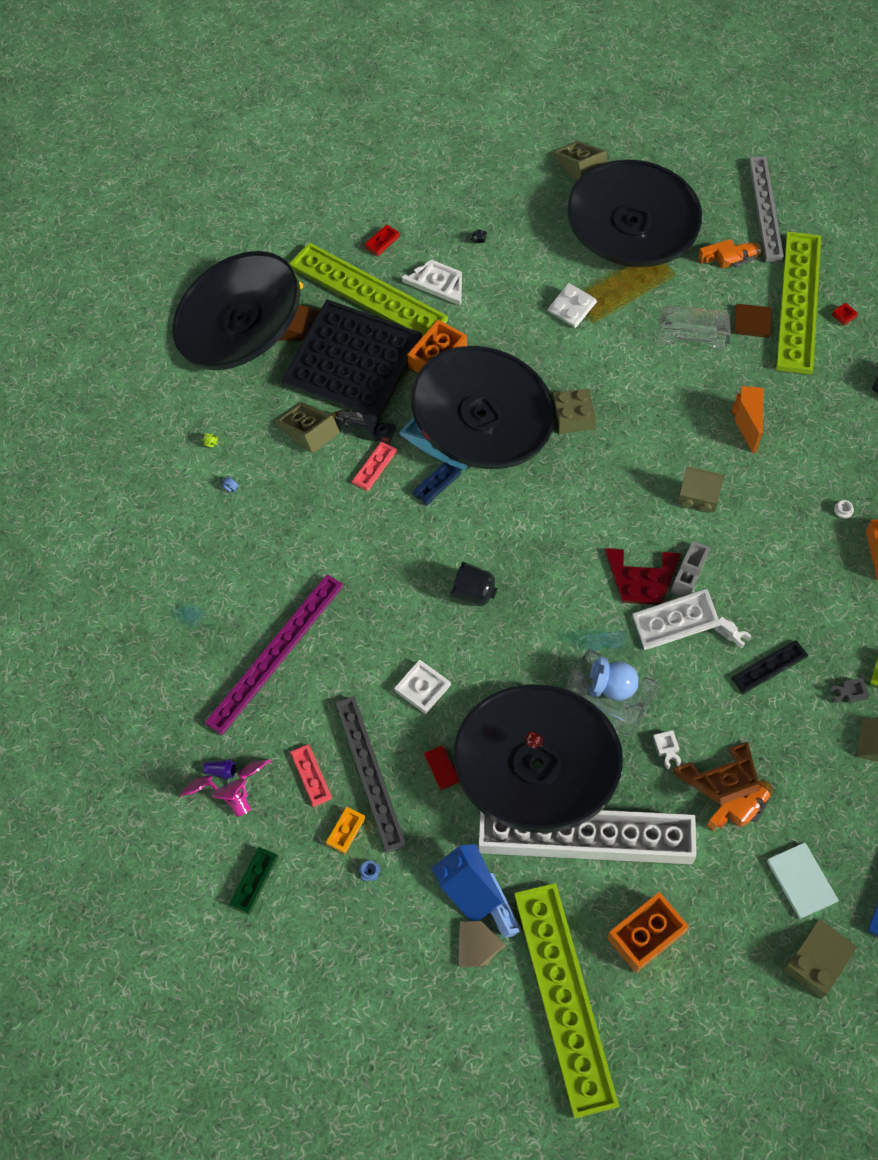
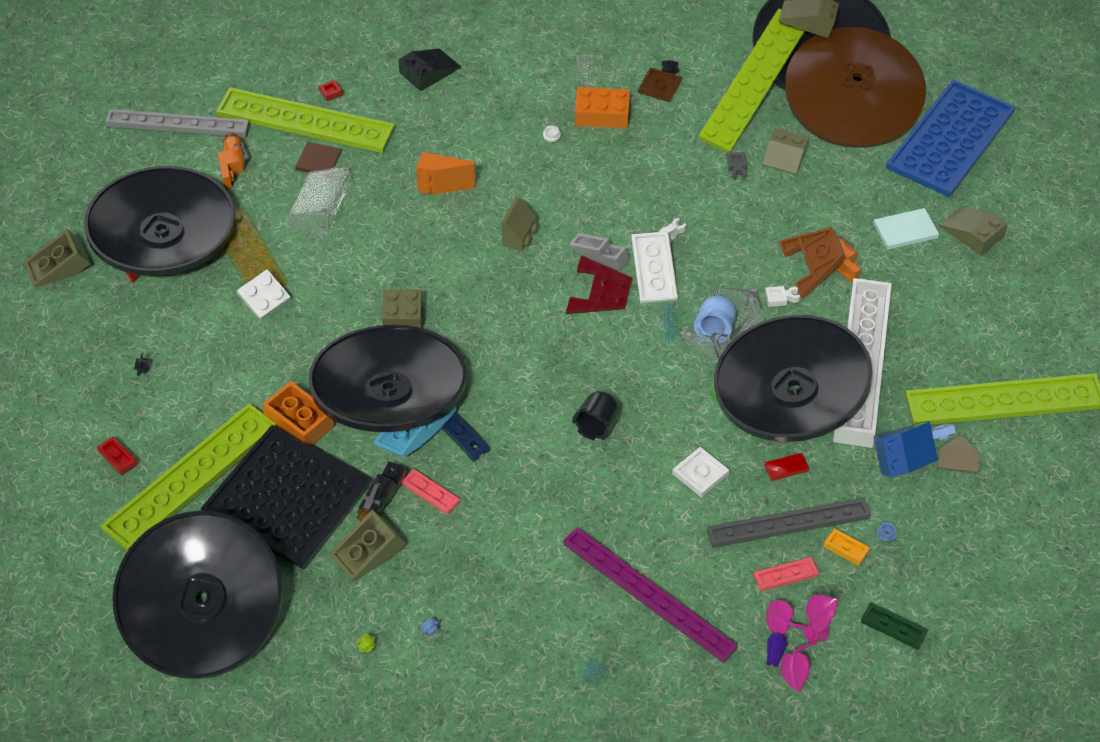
camera: 85 degrees left, 10 degrees down
white wing [402,260,462,306] -> none
clear red plate [524,731,544,749] -> none
orange brick [607,892,689,973] -> none
black tile [731,640,808,694] -> none

